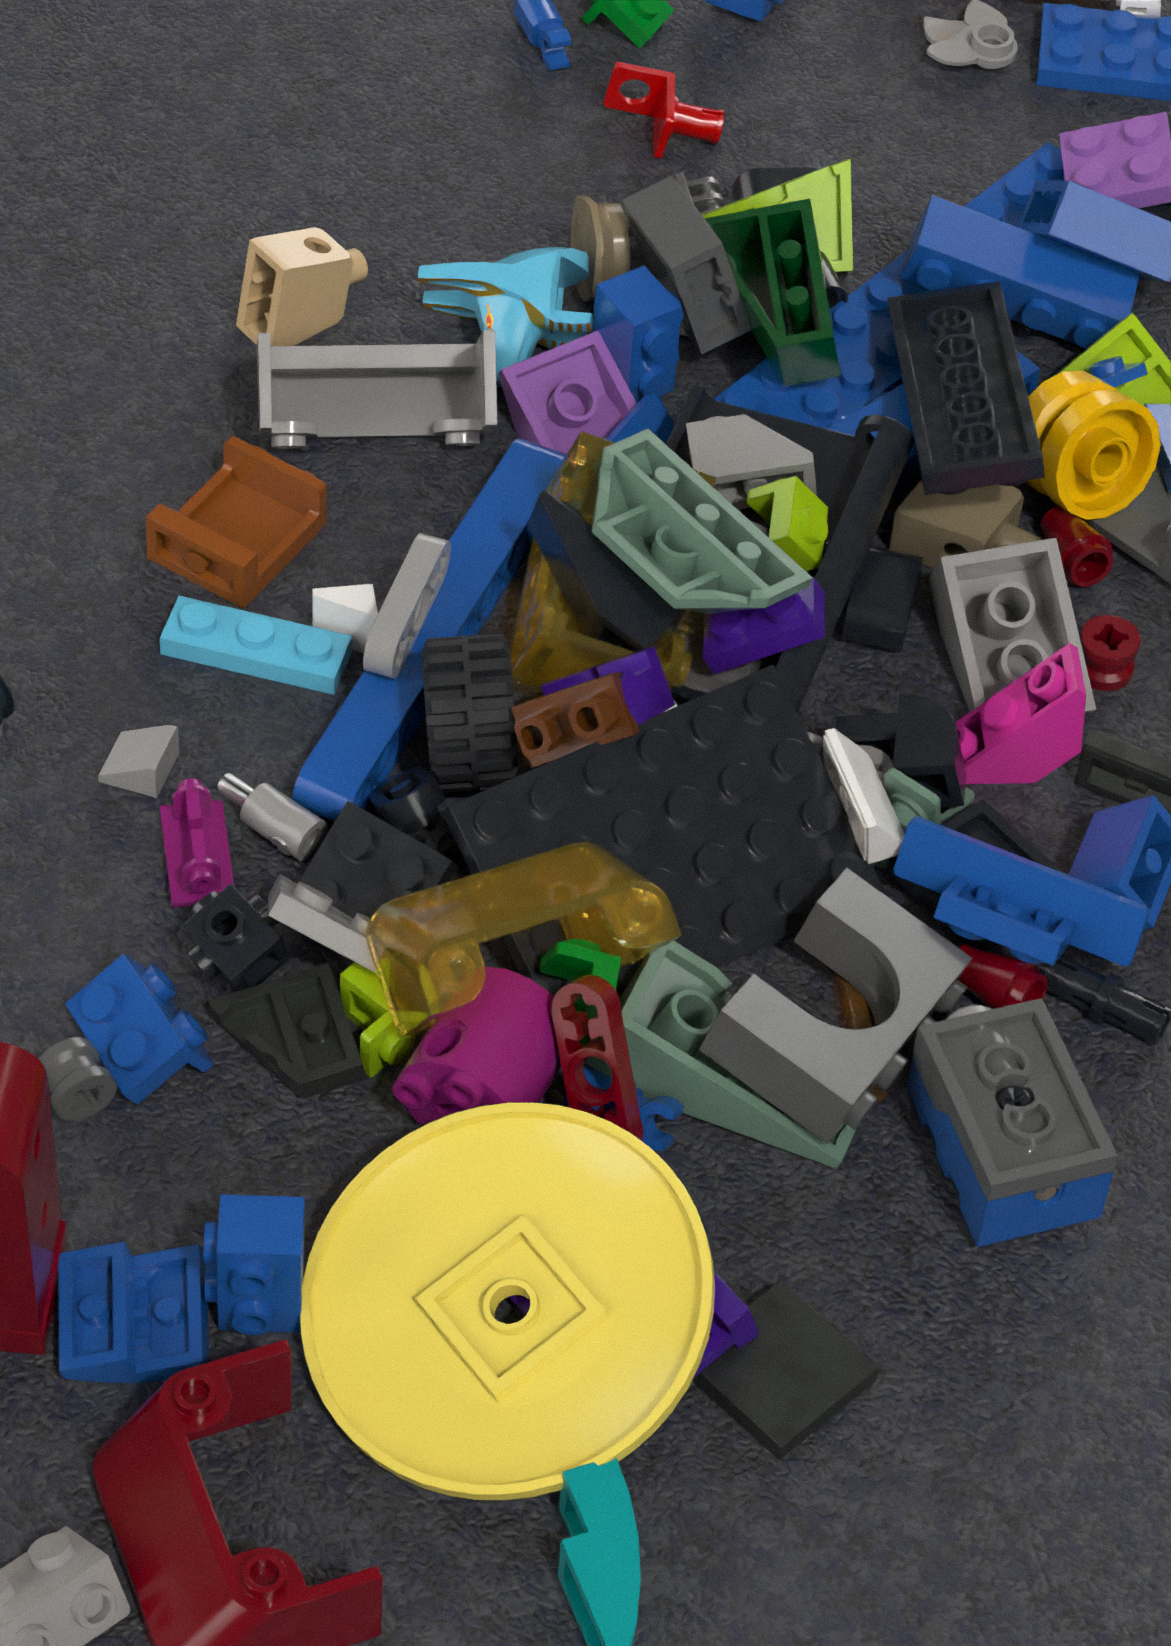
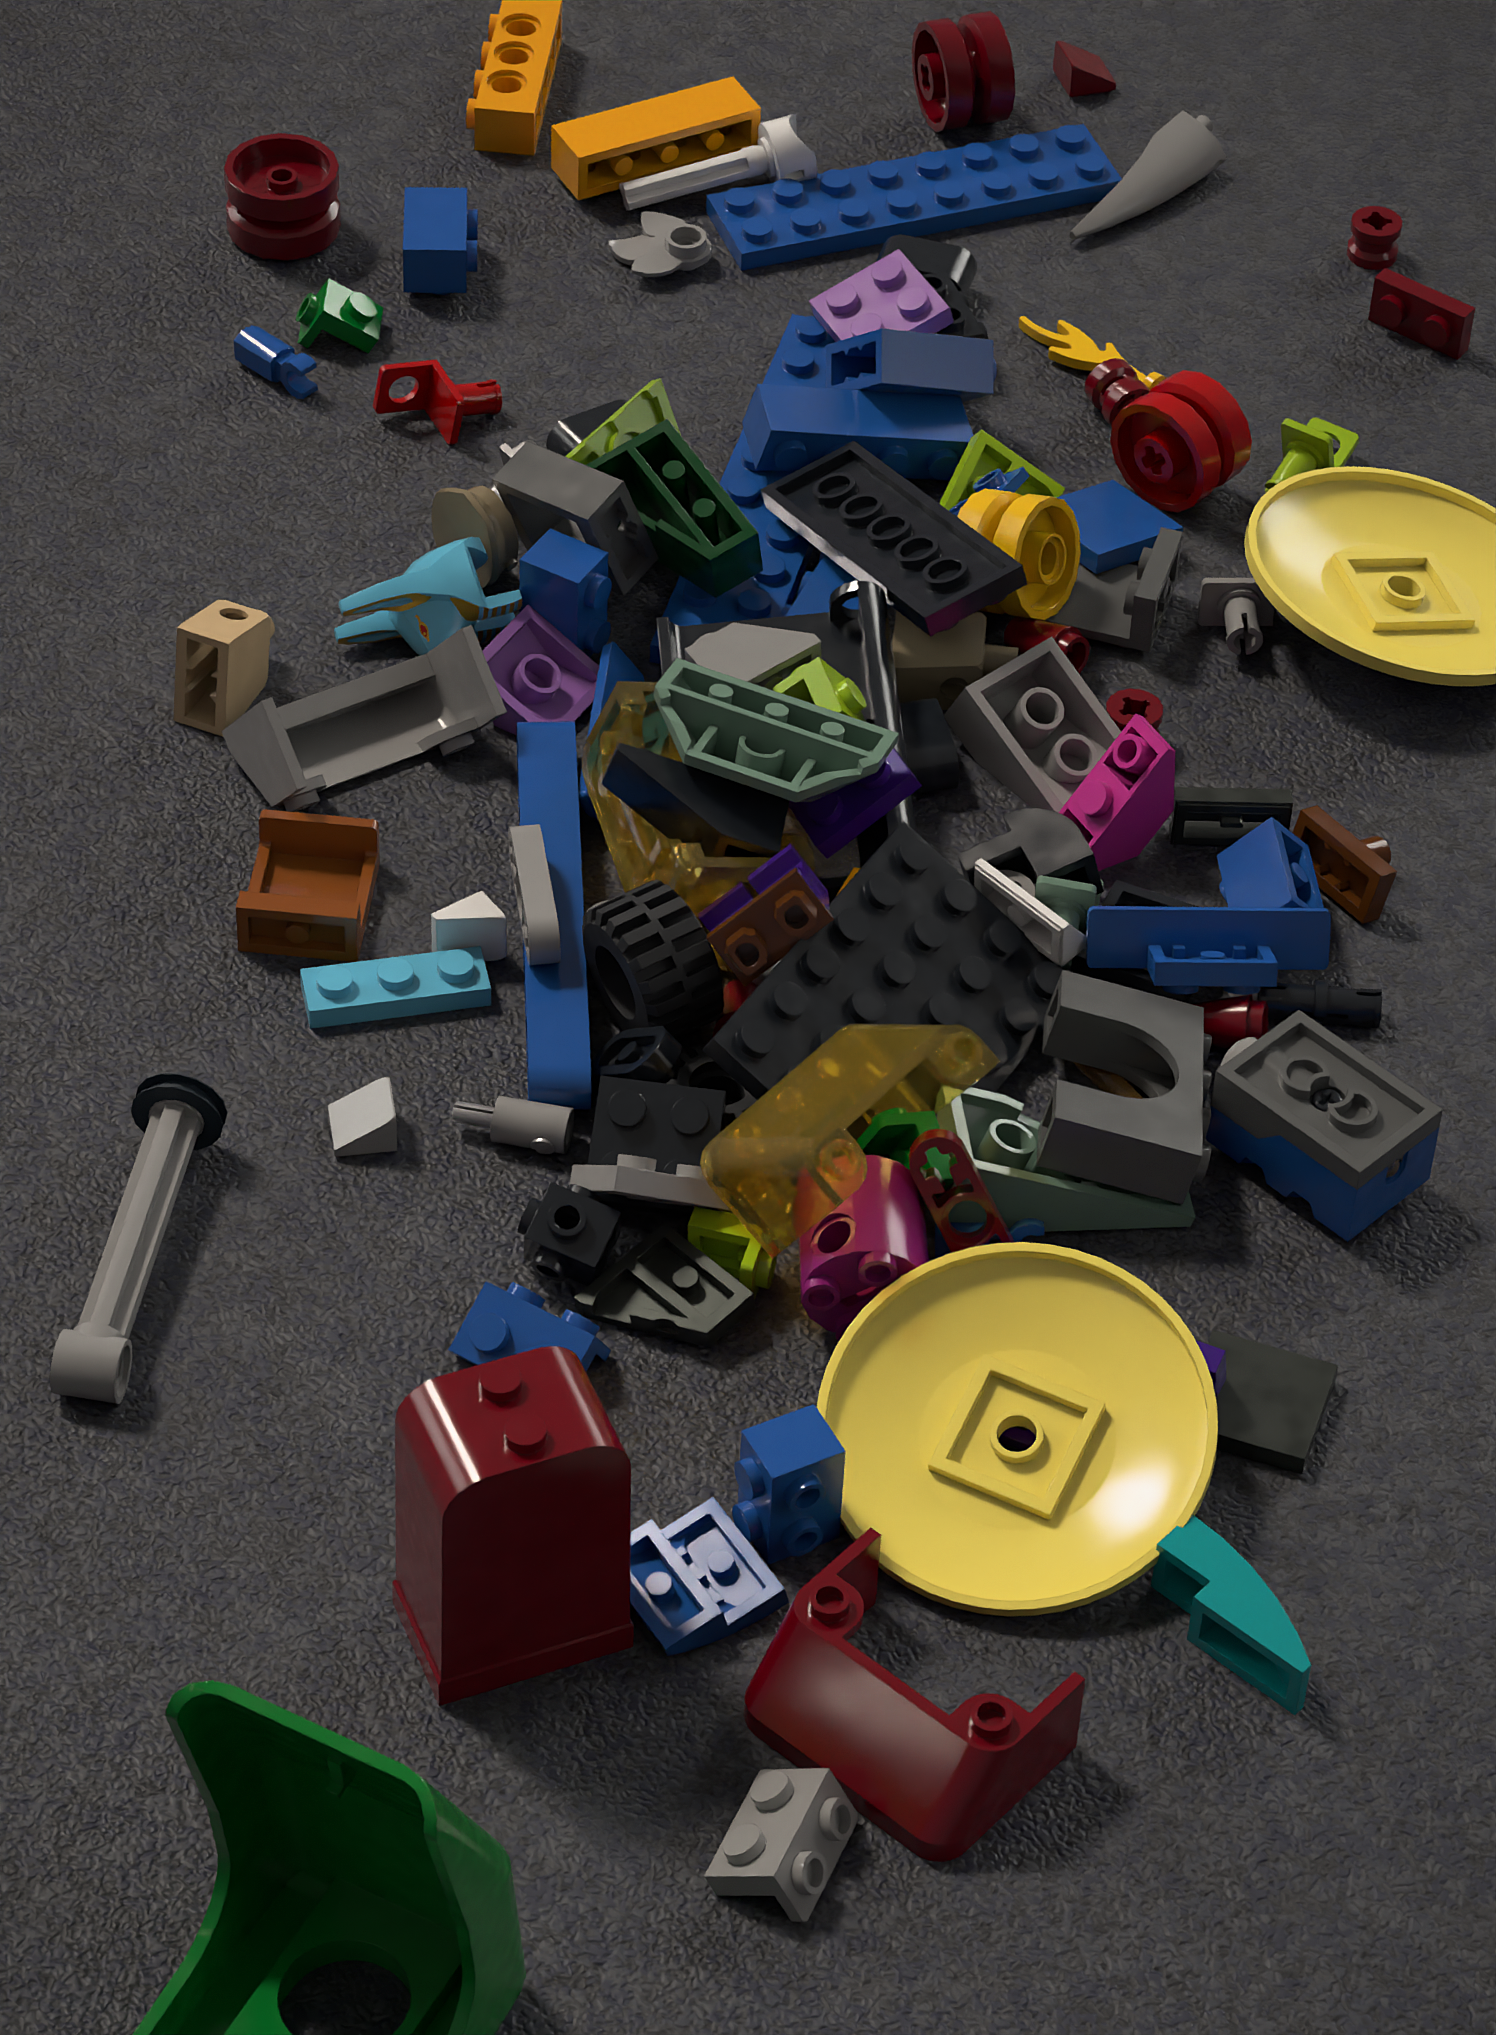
camera: 25 degrees left, 5 degrees down
magenta hinge [160,778,234,907] -> none

